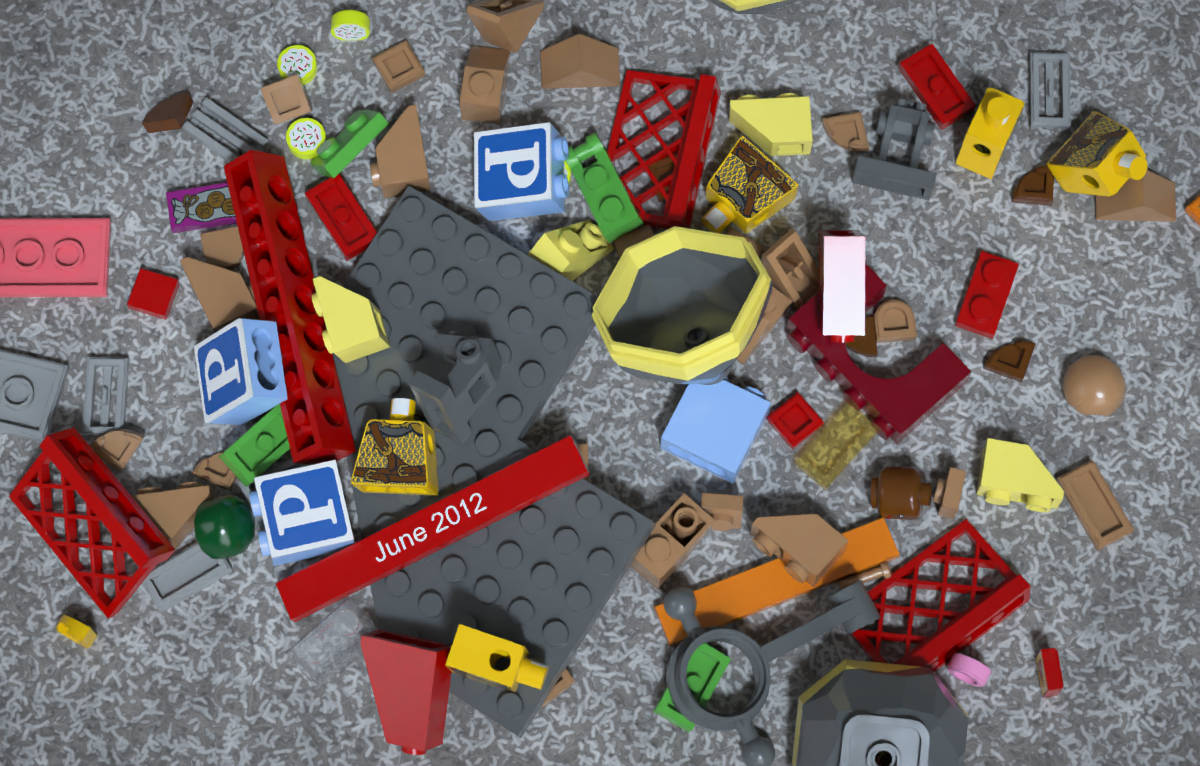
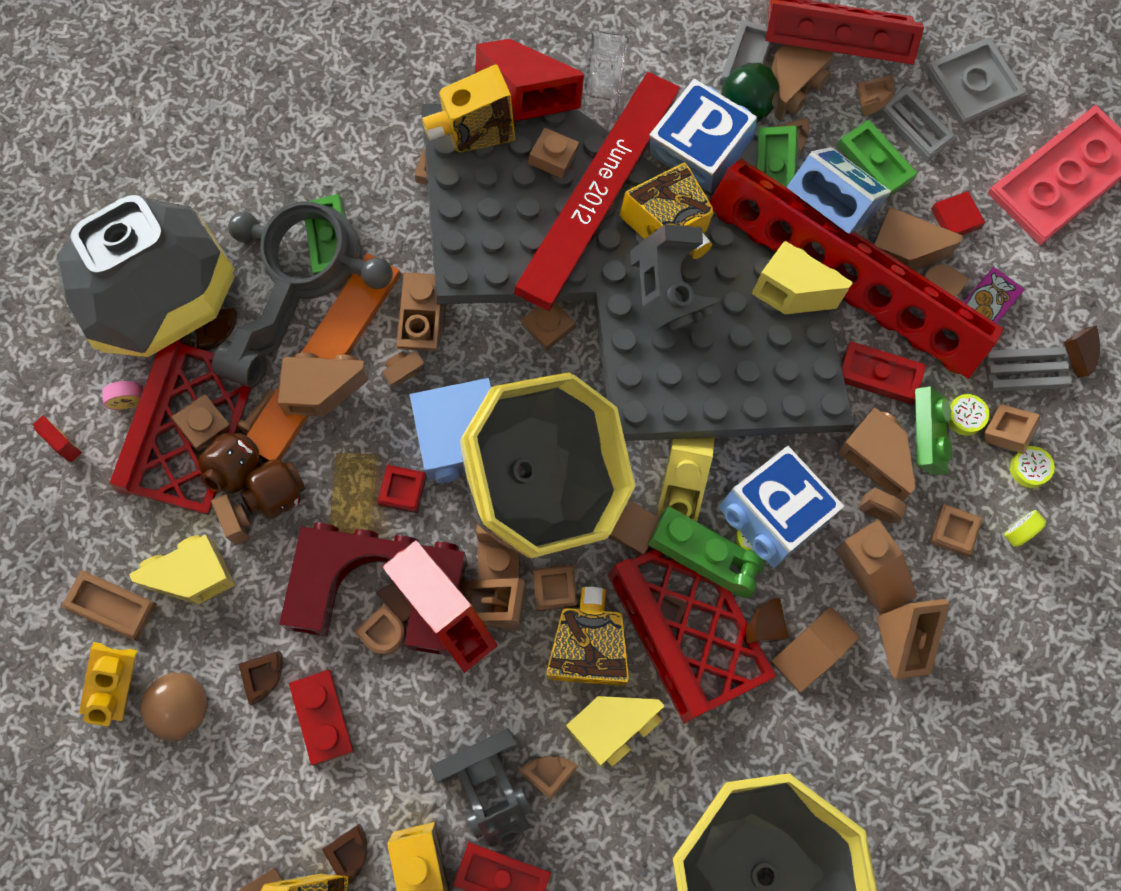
camera: 140 degrees right, 0 degrees up
none -> yellow hips [79,642,137,726]
none -> medium nougat plate [172,394,231,452]
none -> reddish brown head [198,433,260,493]
none -> medium nougat plate [528,127,579,179]
none -> reddish brown tile [746,598,788,644]
none -> bright green plate [837,119,917,199]
none -> medium nougat tile [858,487,907,523]

